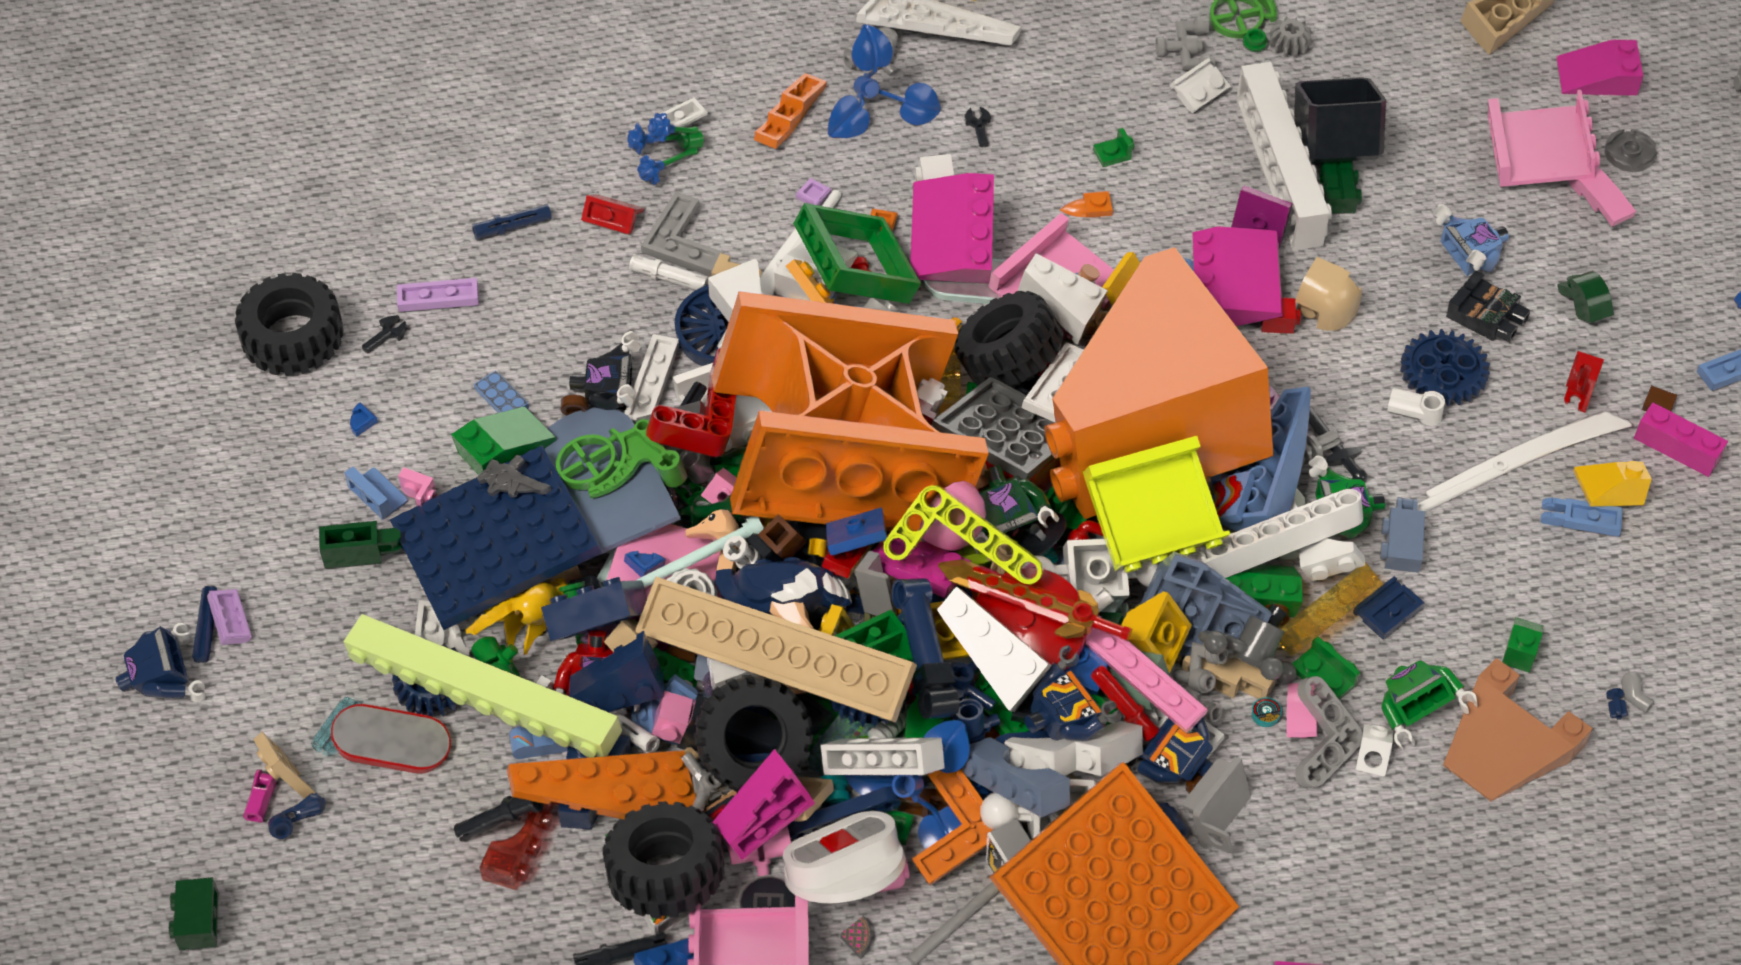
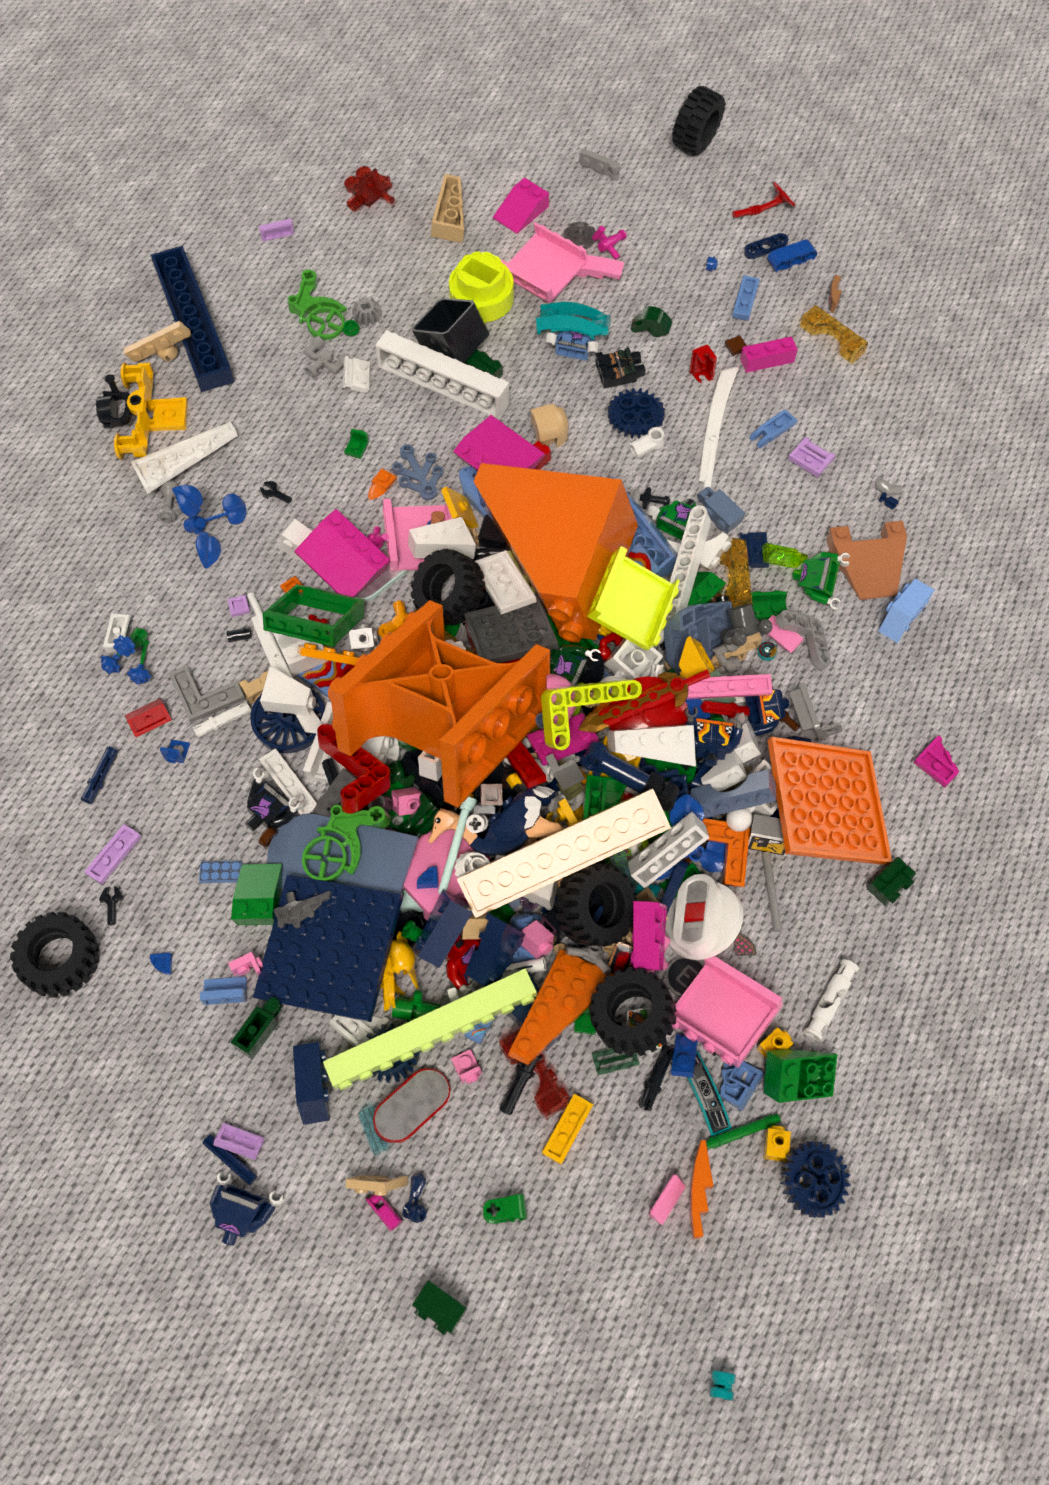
camera: 50 degrees left, 10 degrees up
orange slope [754,73,827,149] -> none
blue plate [826,507,887,556] -> none
magenta plate [1231,185,1293,248] -> none
white bracket [1356,725,1393,776] -> none
green slope [1502,617,1544,673] -> none
yellow slope [1573,461,1652,507] -> none
none -> blue bracket [160,740,190,763]
none -> black pin [226,626,252,643]
none -> dark blue wedge [293,1042,330,1125]
none -> dark pink piece [367,526,389,549]
none -> sand blue plant [392,444,443,500]
none -> neon yellow piece [449,252,514,322]
none -> bright pink bracket [451,1049,482,1084]
none -> green piece [483,1194,527,1224]
none -> teal wedge [536,302,611,340]
none -> yellow plate [542,1094,593,1165]
none -> dark pink piece [592,226,627,260]
none -> clear green tile [592,1049,640,1076]
none -> clear neon green panel [762,543,808,568]
none -> lavender plate [788,437,836,477]
none -> light blue wedge [879,578,935,643]

